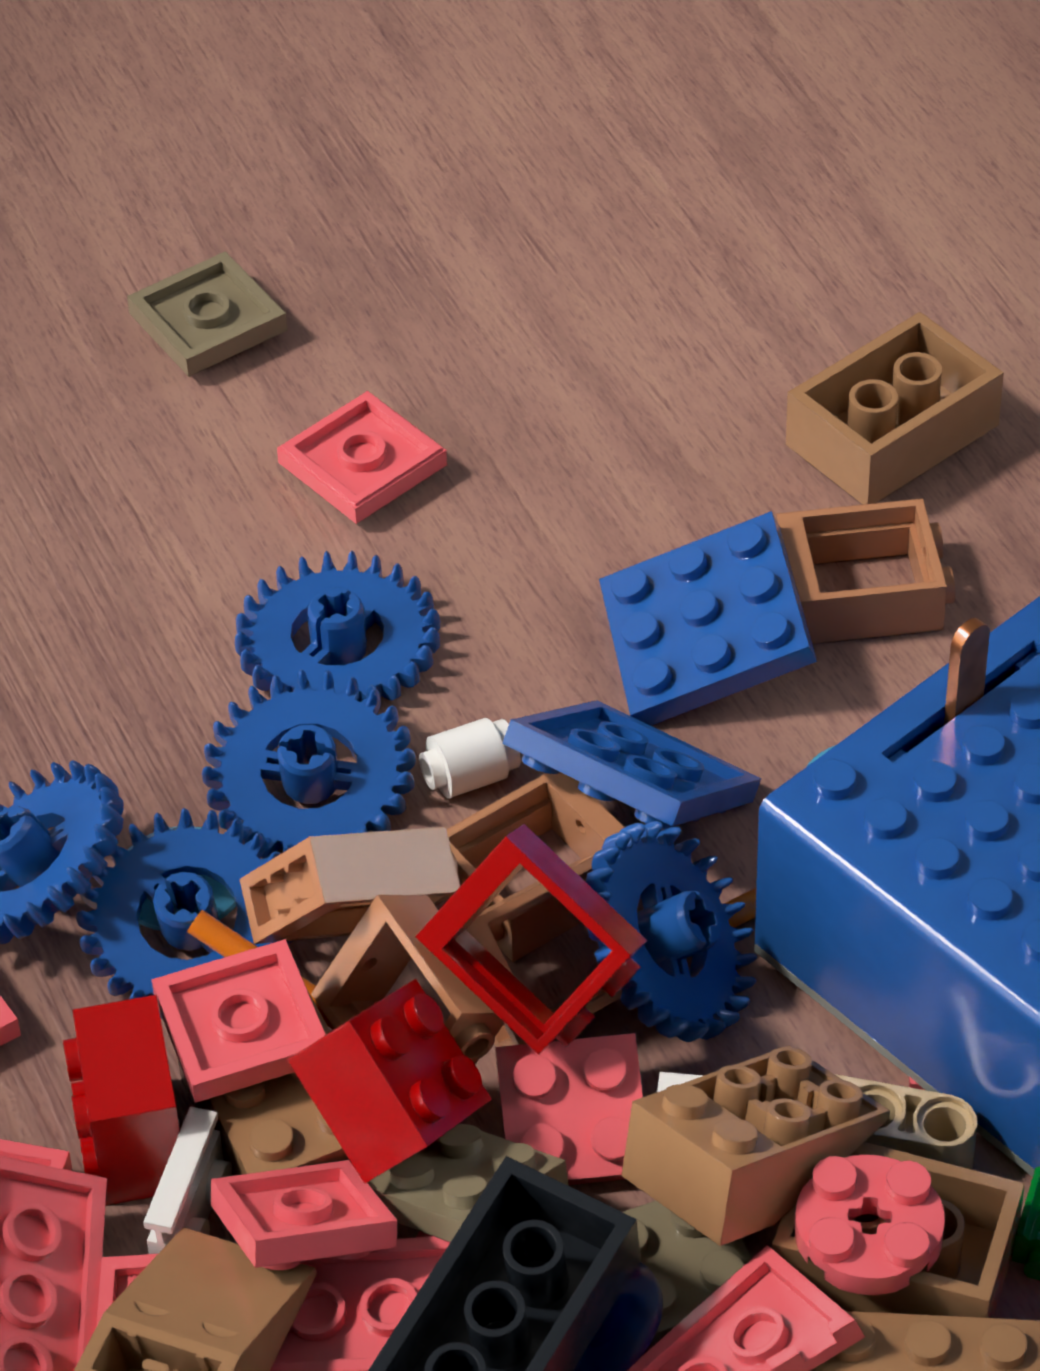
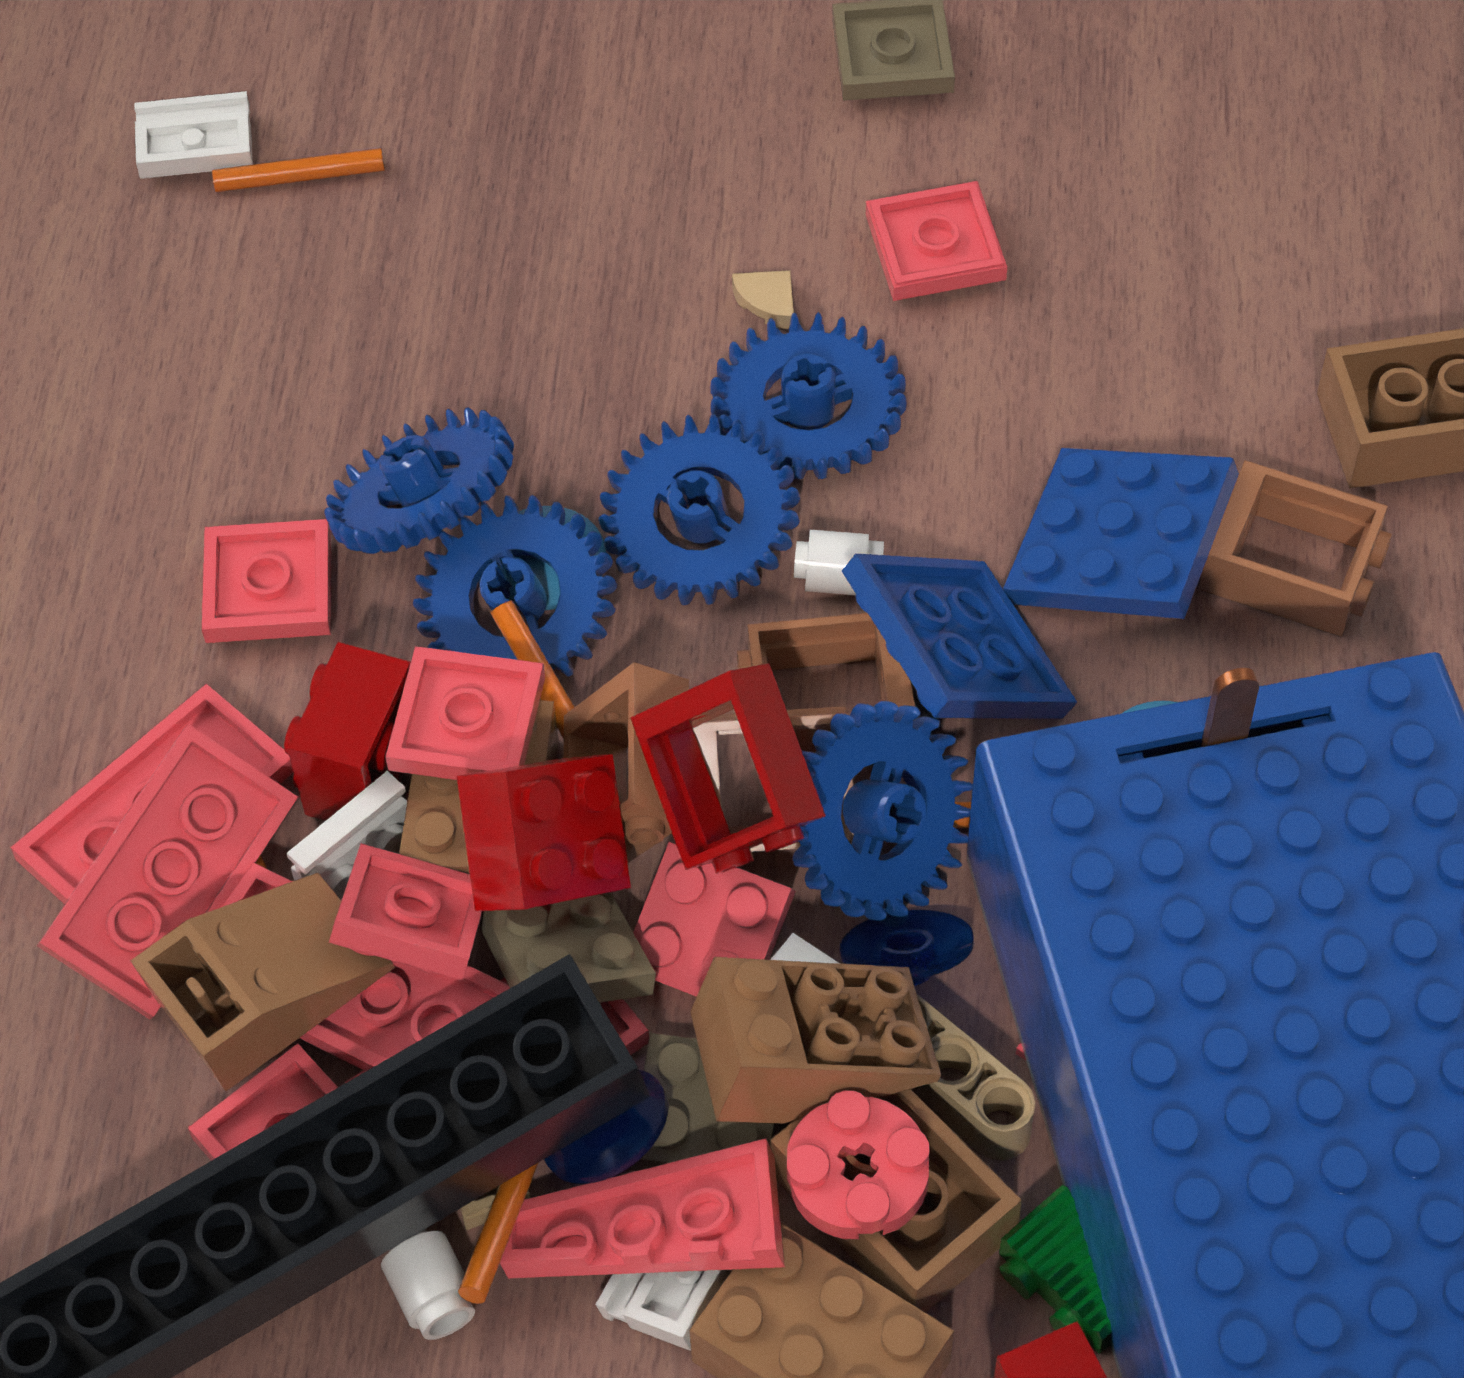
camera: 30 degrees right, 10 degrees up
nougat window [239,827,460,944] -> none
none -> tan tile [732,271,794,329]
none -> clear blue dish [839,910,974,986]

